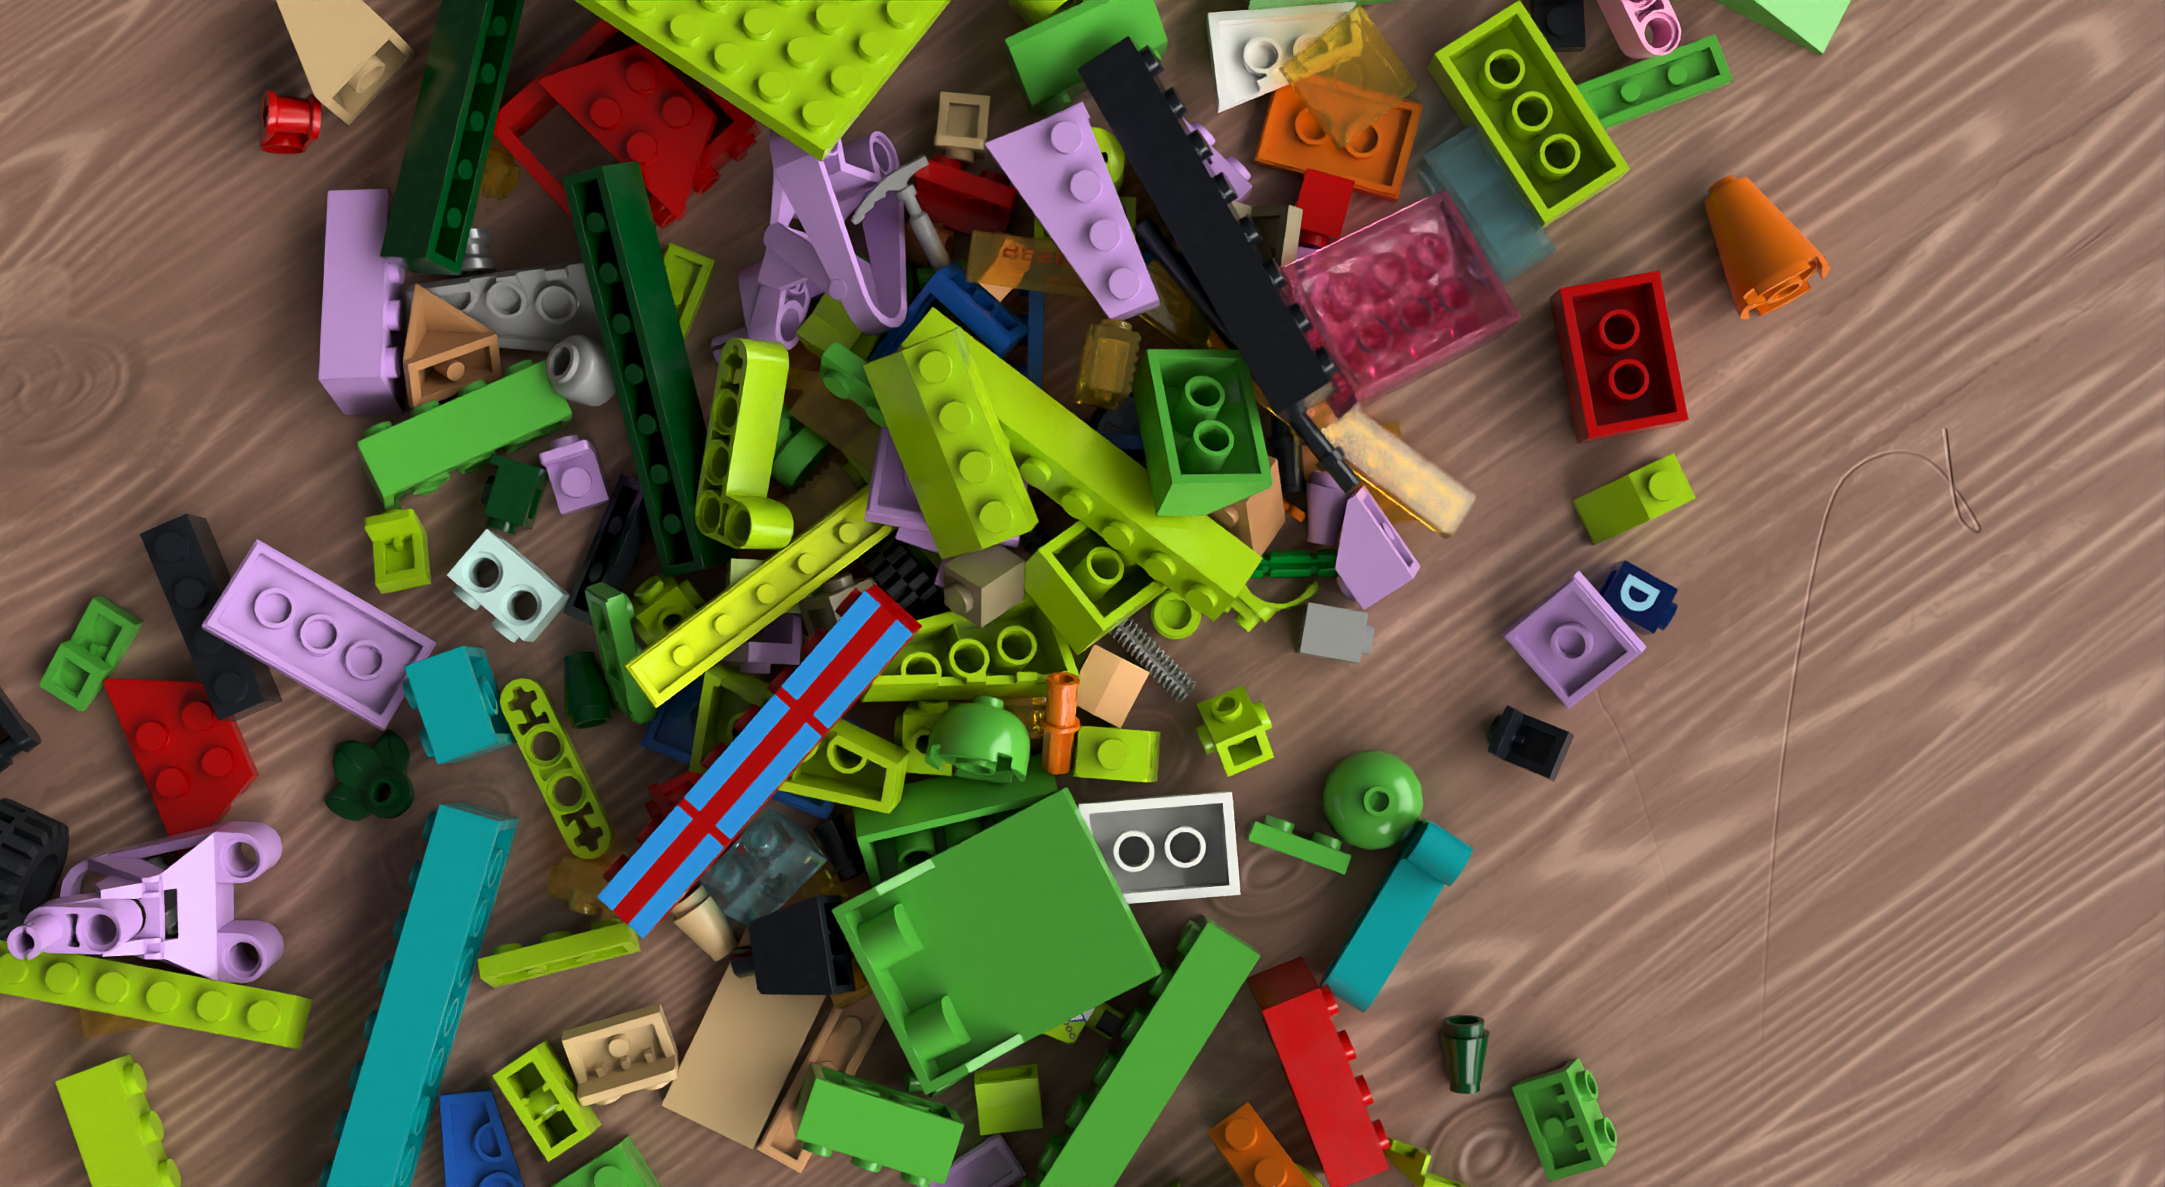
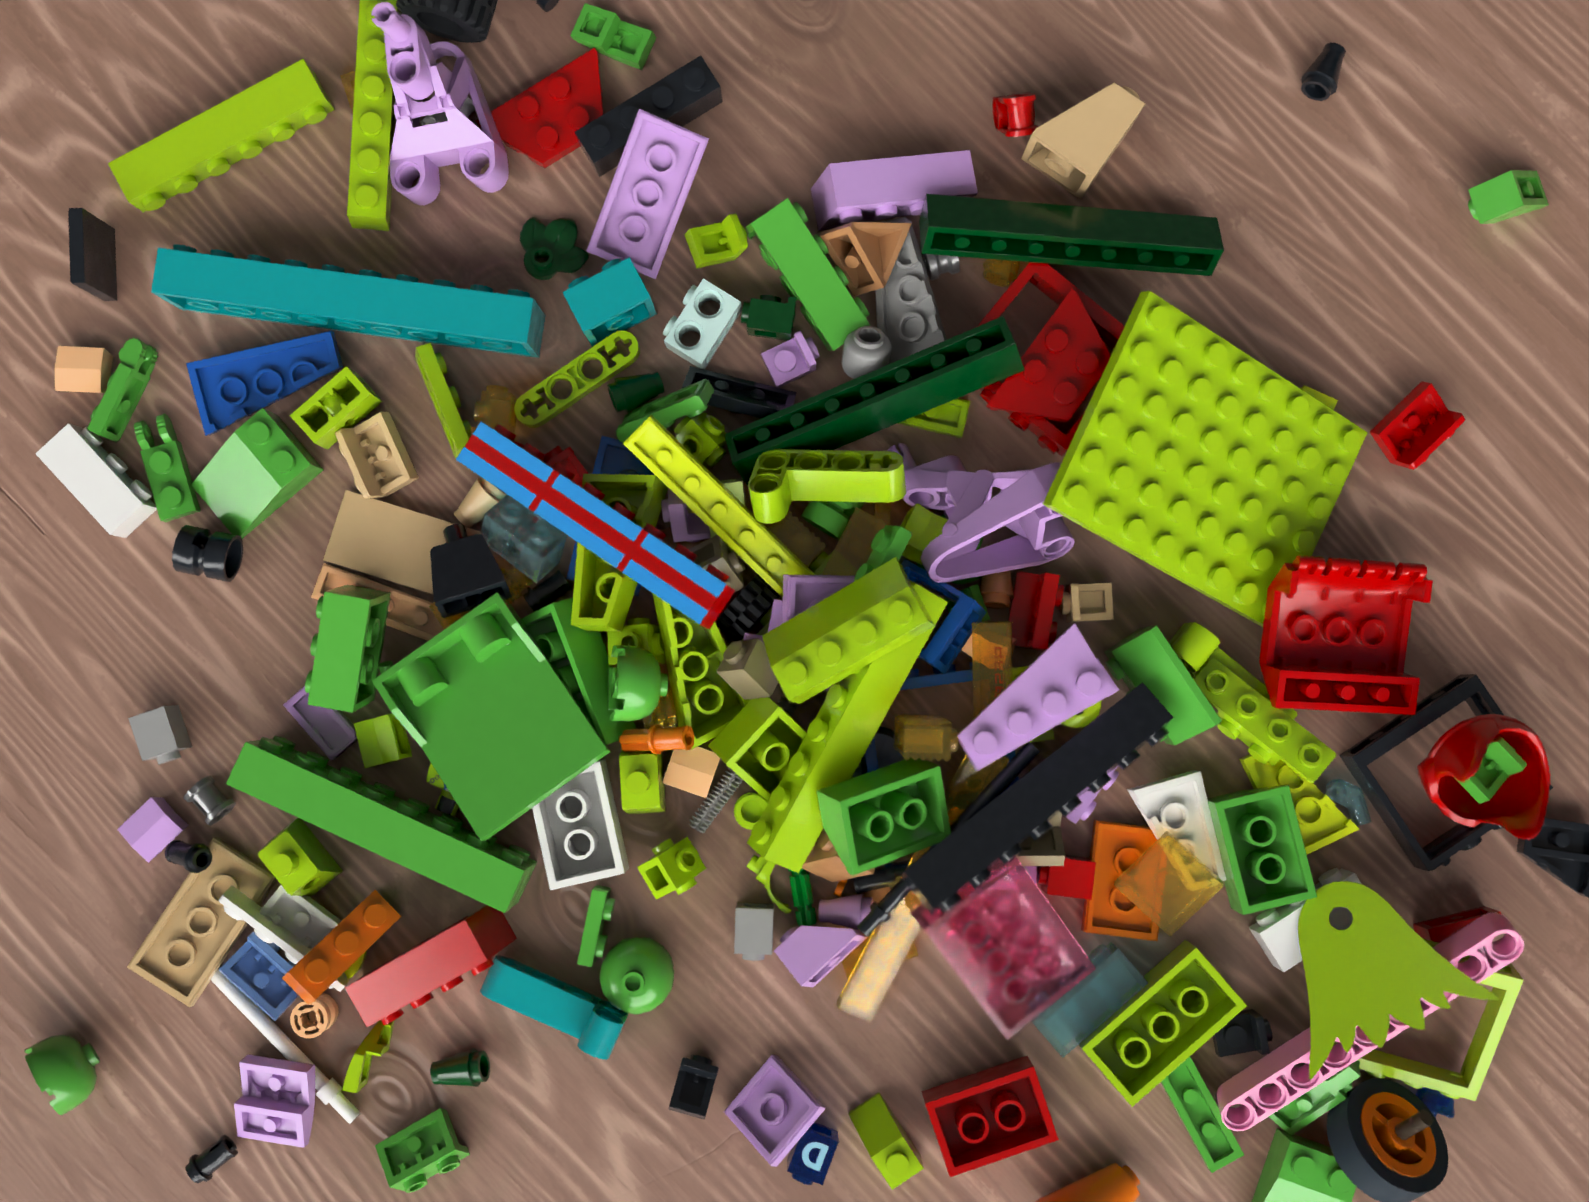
camera: 90 degrees right, 0 degrees up
light grey piece [851,154,952,273] -> none

